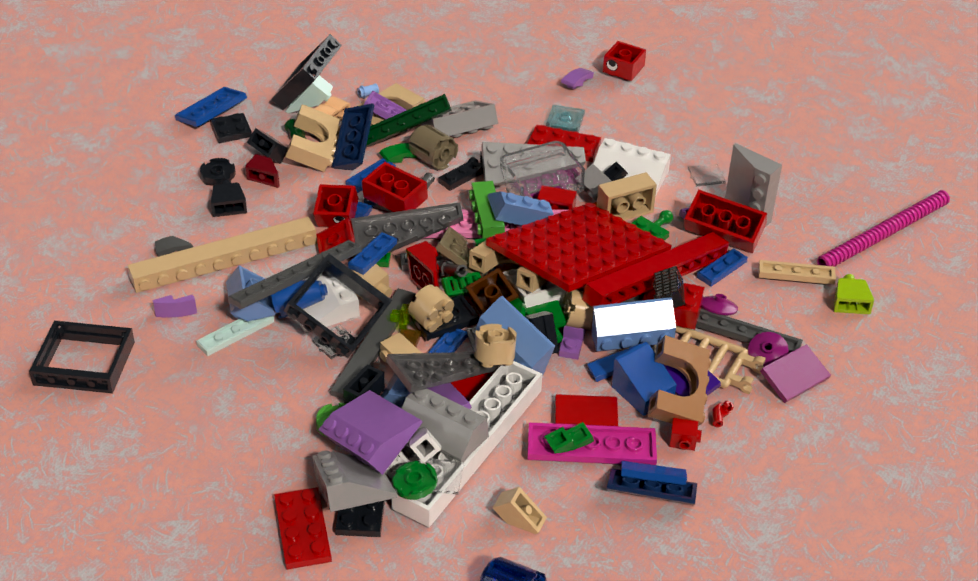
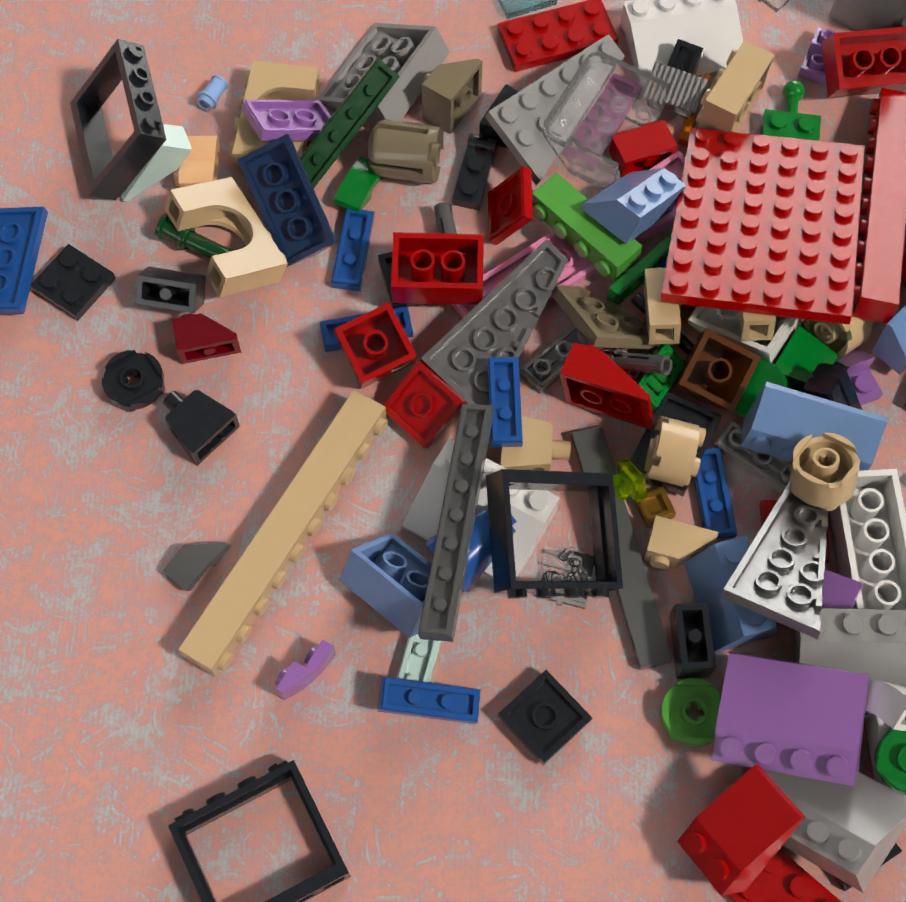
camera: 35 degrees left, 25 degrees up
none -> blue tile [378,676,481,724]
none -> dark tan slope [421,59,483,134]
none -> red tile [488,166,533,245]
none -> black plate [498,669,593,766]
none -> red slope [677,765,805,896]

